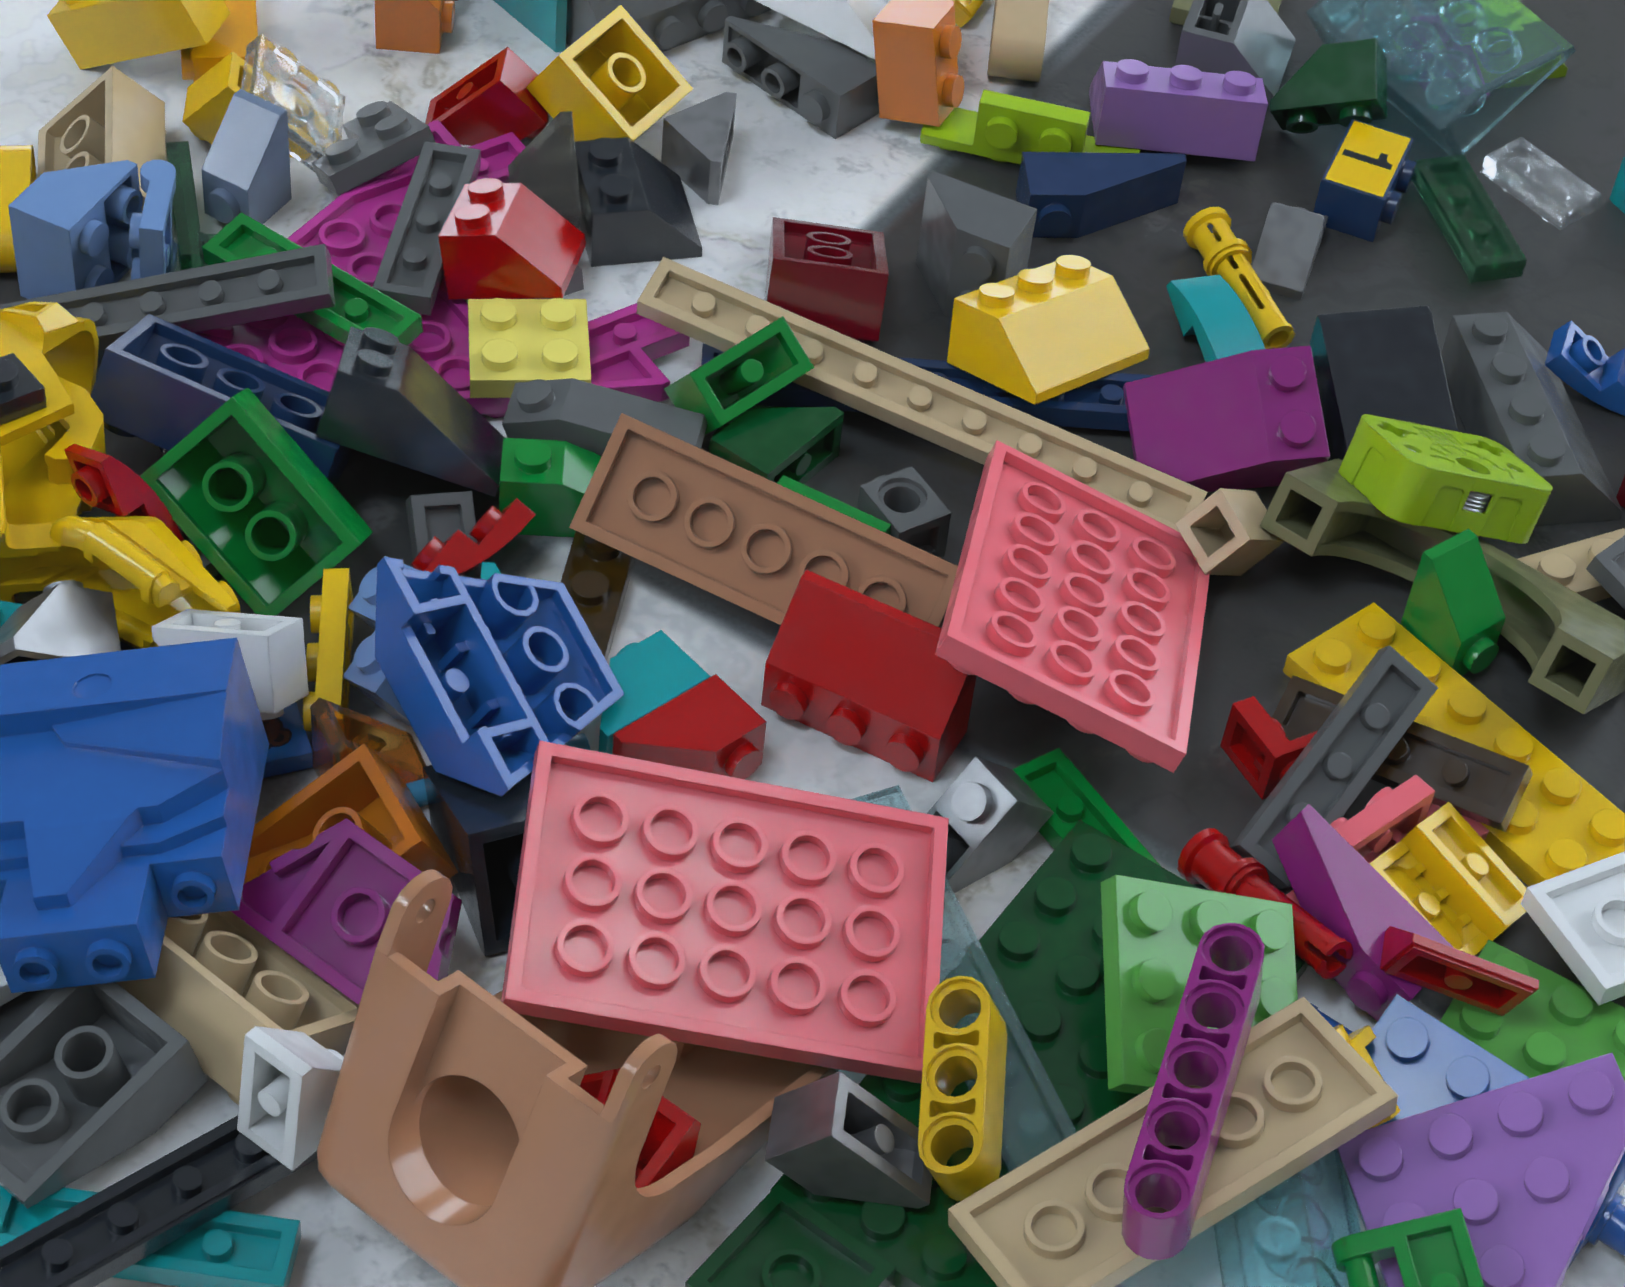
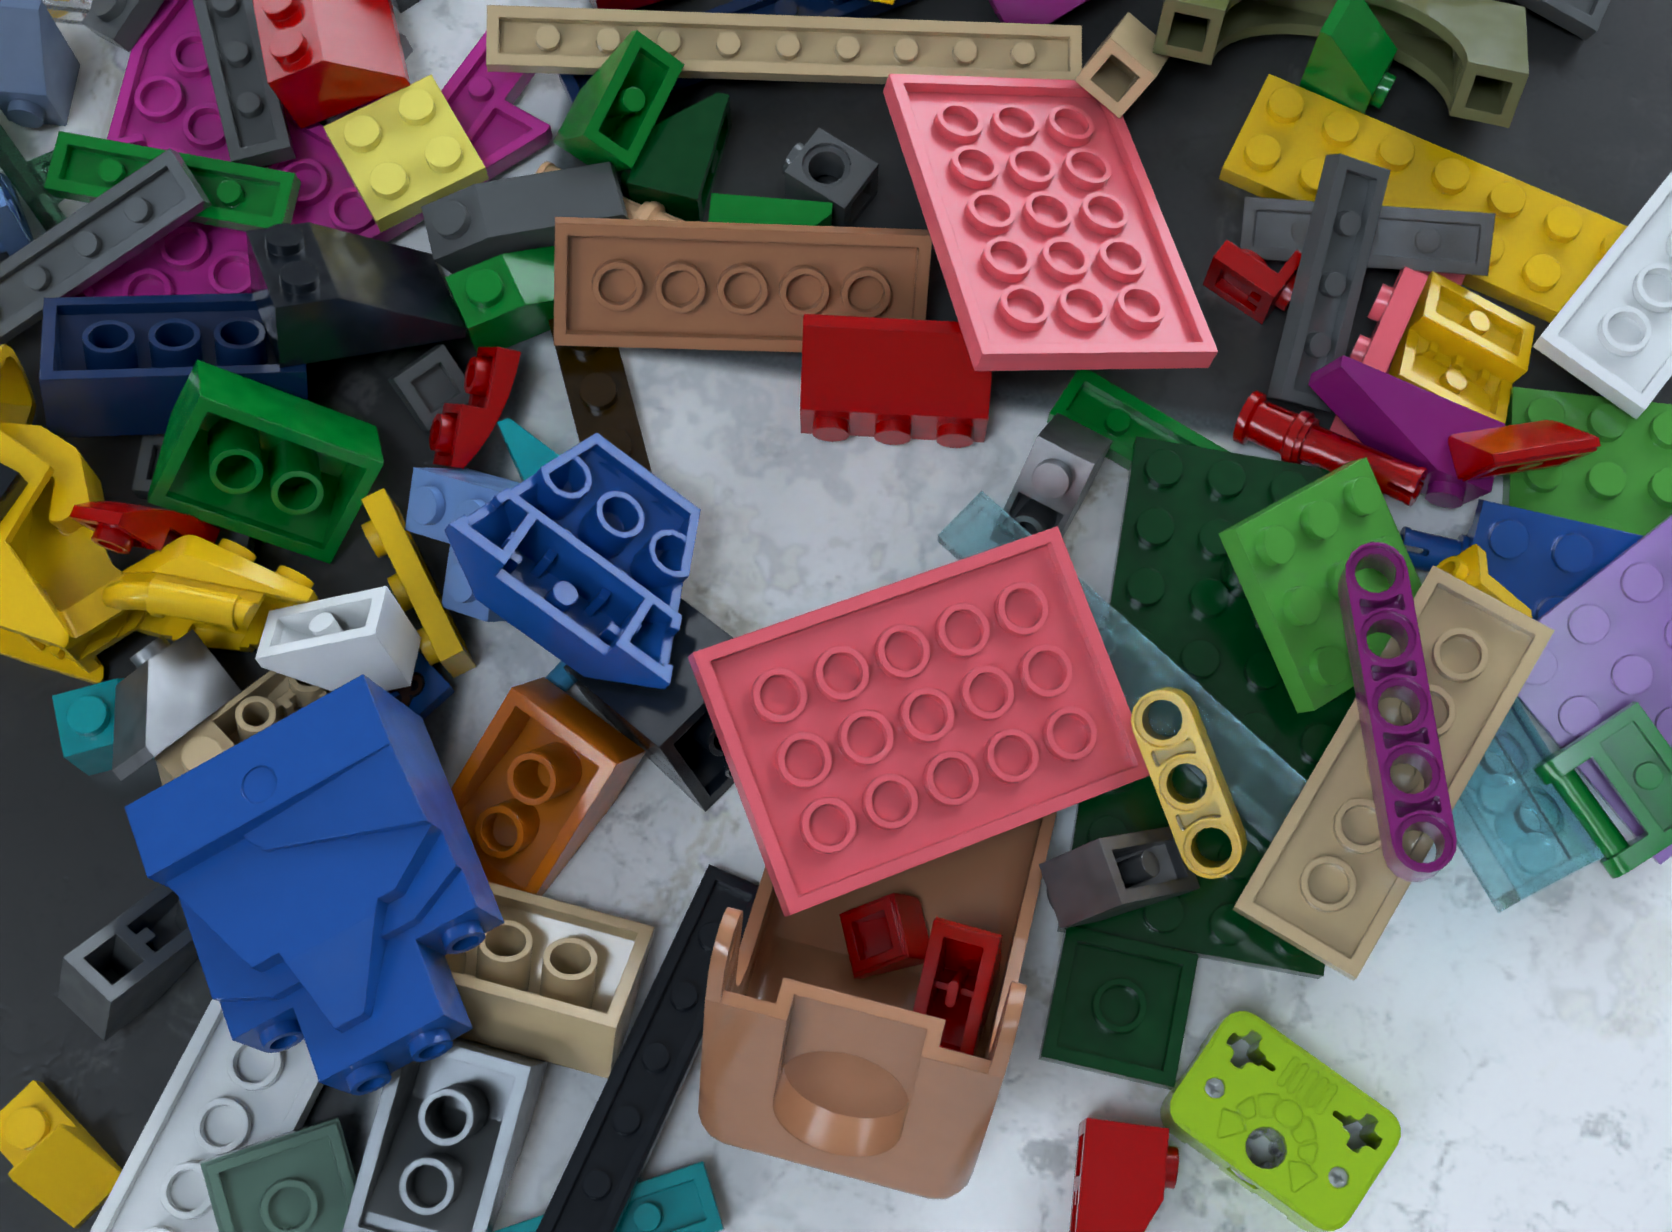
camera: 20 degrees left, 25 degrees up
magenta wing [231,818,462,1005] -> none
white slope [237,1026,344,1171] -> none
clear orange slope [310,697,426,783] -> none
teal slope [598,630,711,754] -> none
red slope [612,674,766,779] -> none

